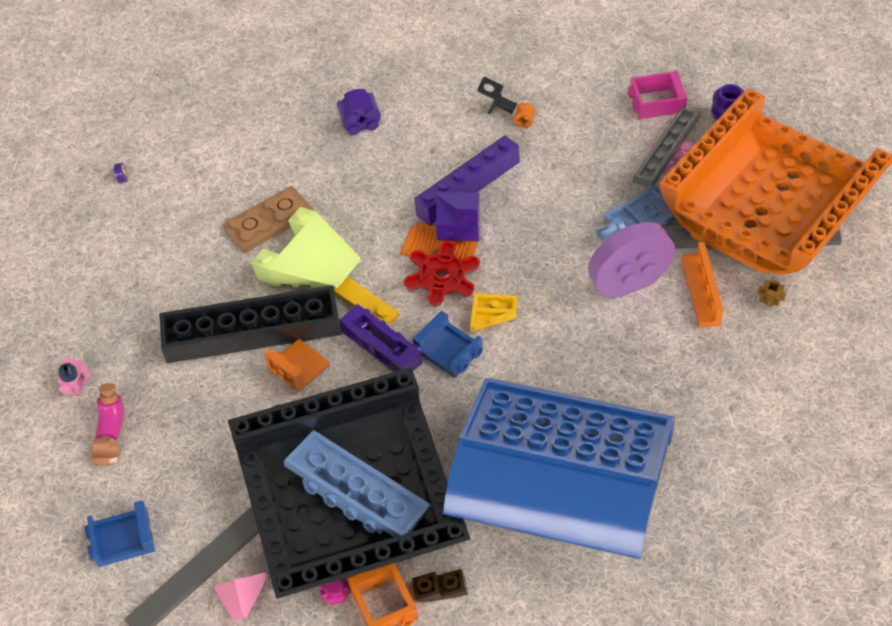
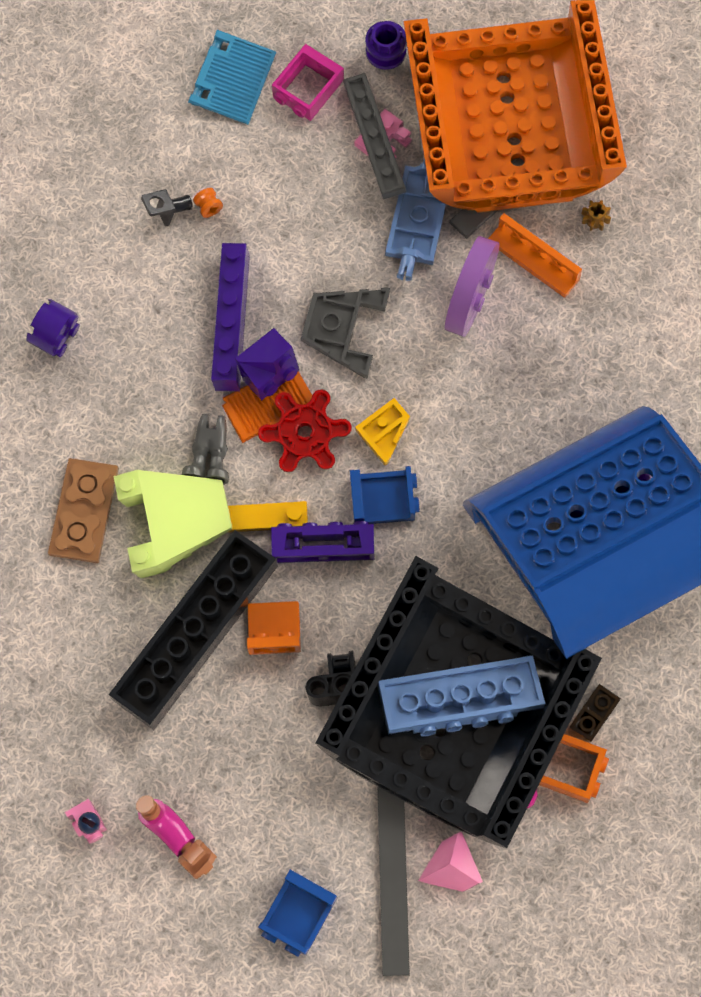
camera: 45 degrees left, 20 degrees up
none -> dark grey piece [182,414,229,485]
none -> dark azure window [188,30,276,125]
none -> dark grey wing [301,287,390,379]

